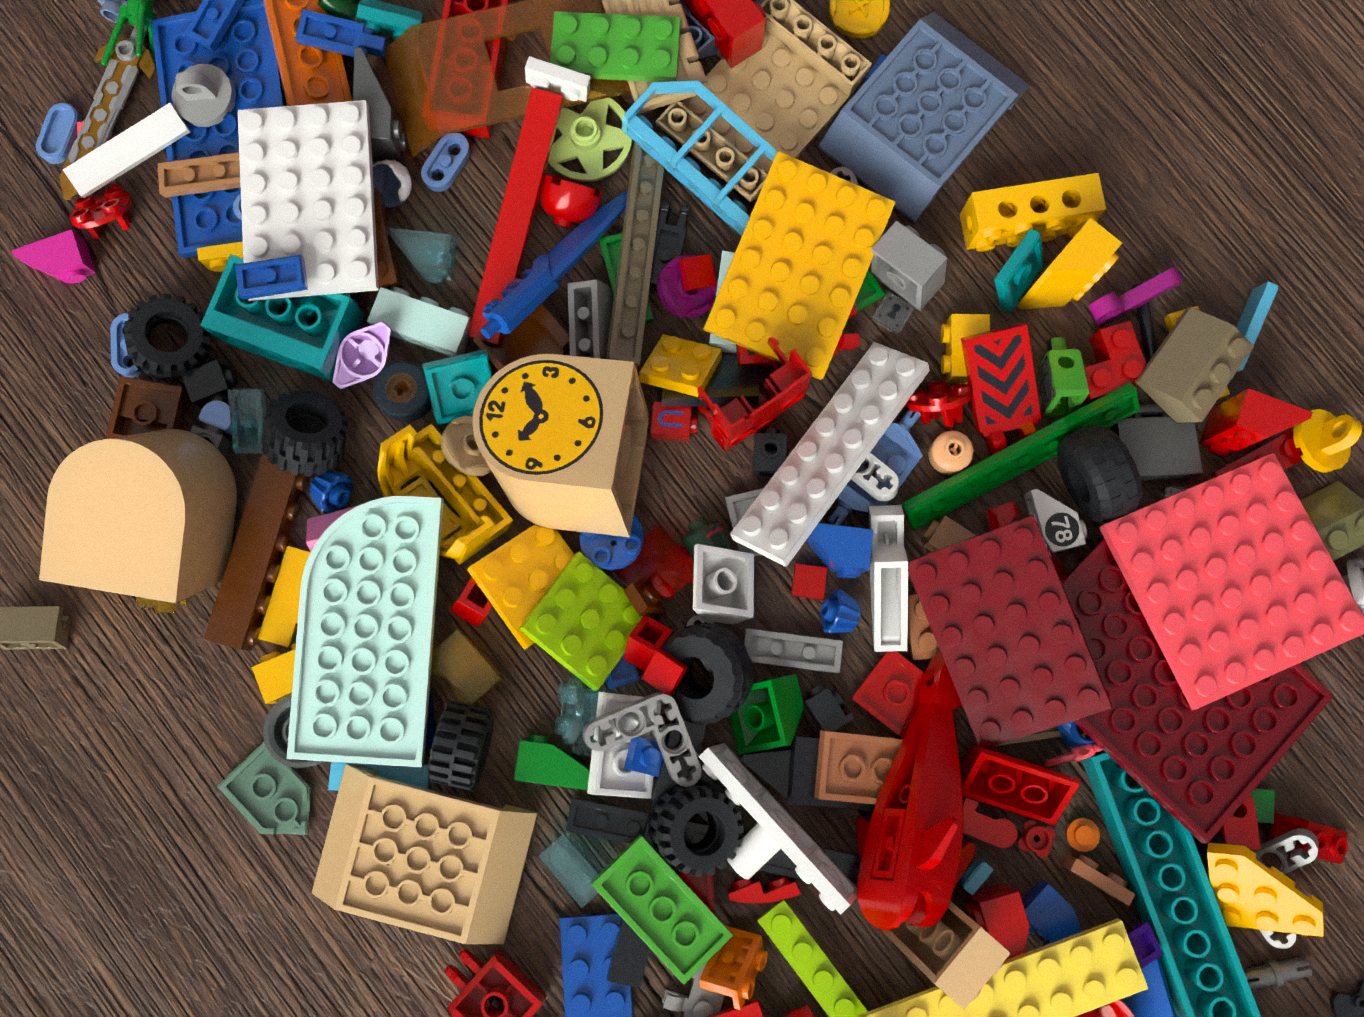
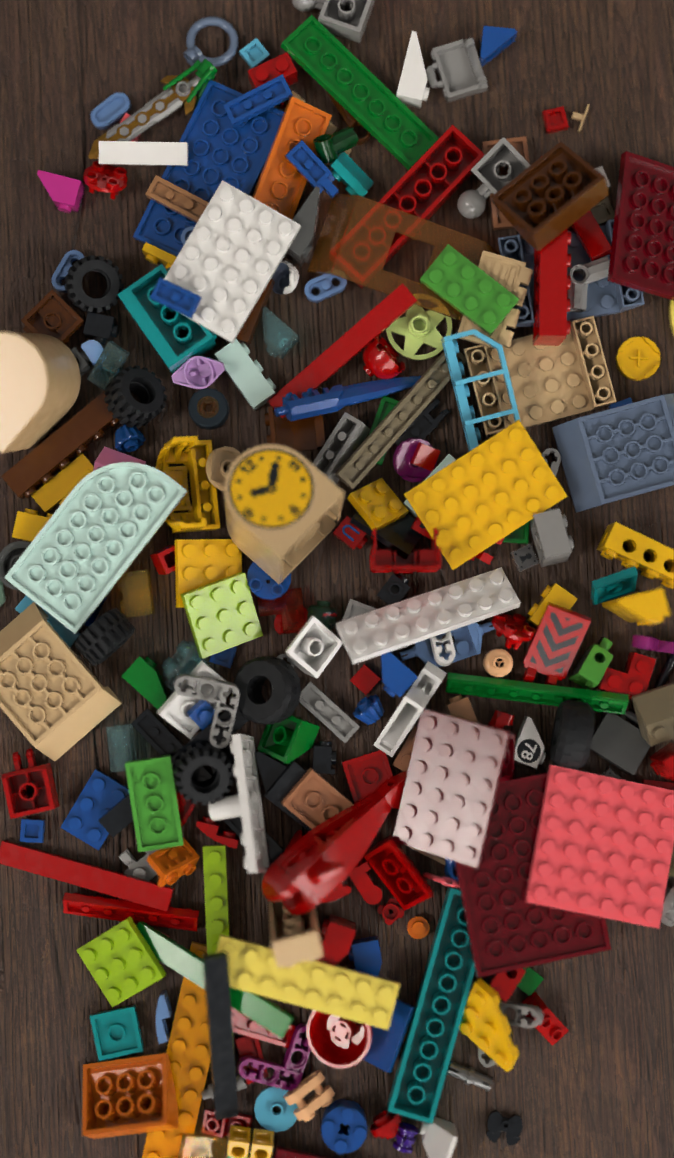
camera: 35 degrees right, 5 degrees up
light grey tile [171,64,236,127] -> none
teal tile [422,349,492,425] -> none
white plate [525,56,591,102] -> none
reddish brown plate [624,583,666,619] -> none
red brick [624,615,673,671] -> none
red tile [642,649,688,696] -> none
medium azure tile [957,858,994,896] -> none
nougat plate [1061,854,1136,906] -> none
dark purple tile [1126,922,1164,969] -> none

